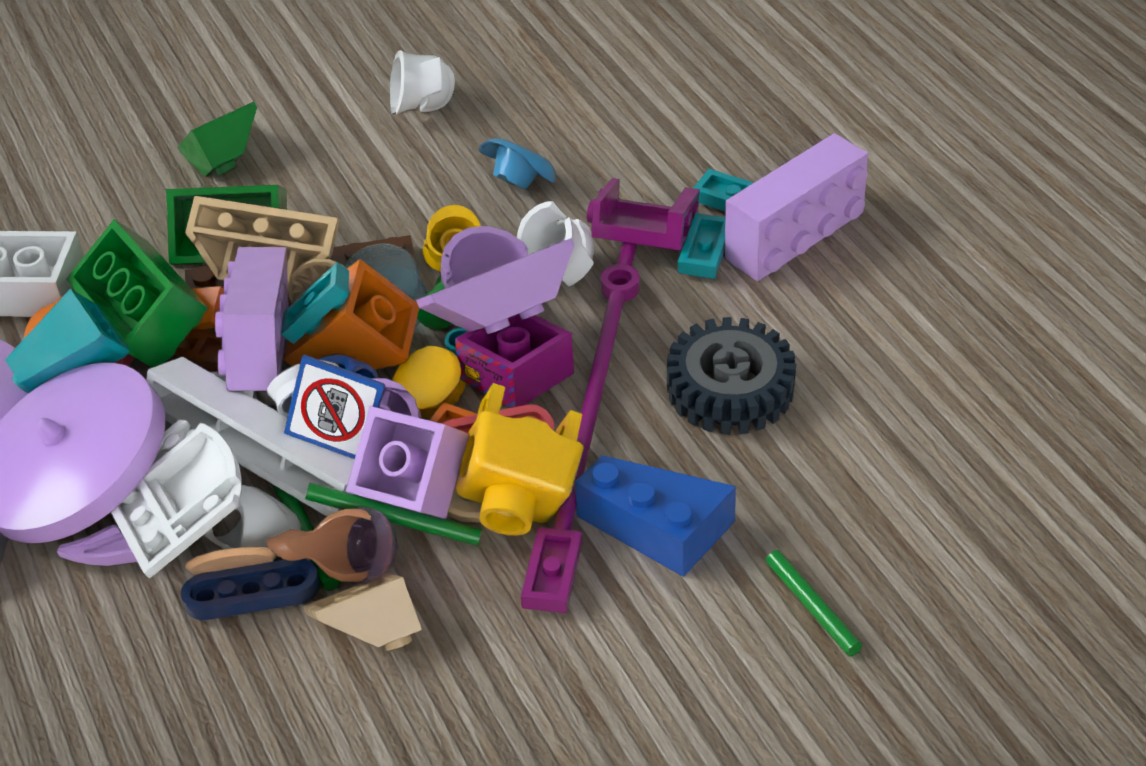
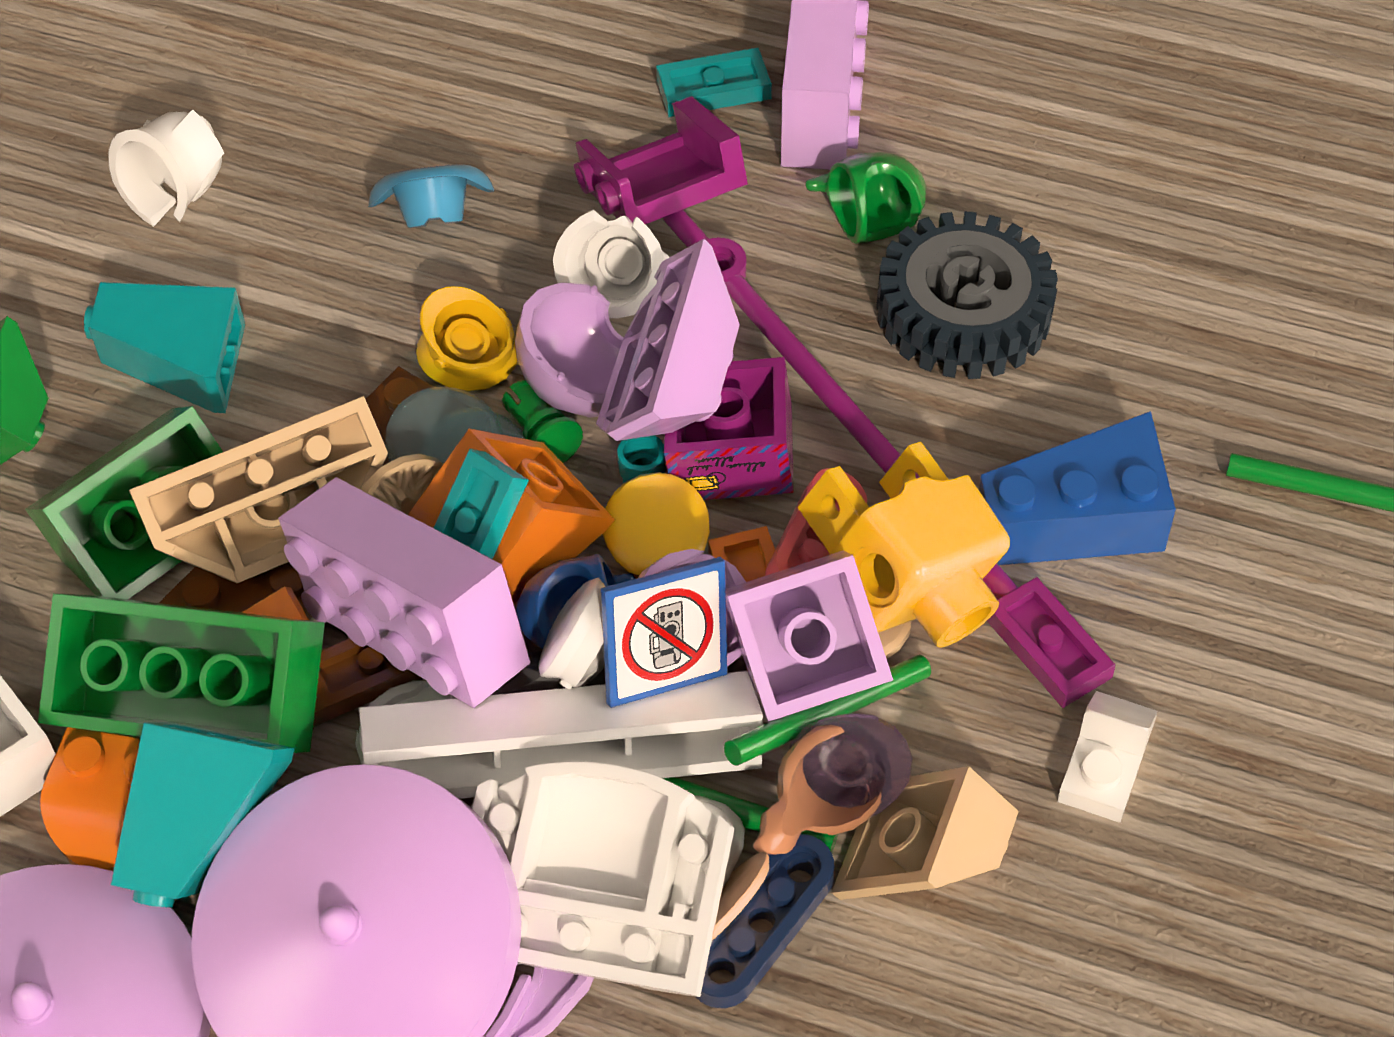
camera: 45 degrees left, 10 degrees up
teal plate [678,213,726,279] -> none
none -> teal slope [84,282,246,414]
none -> green piece [805,152,927,244]
none -> white slope [1057,691,1158,823]

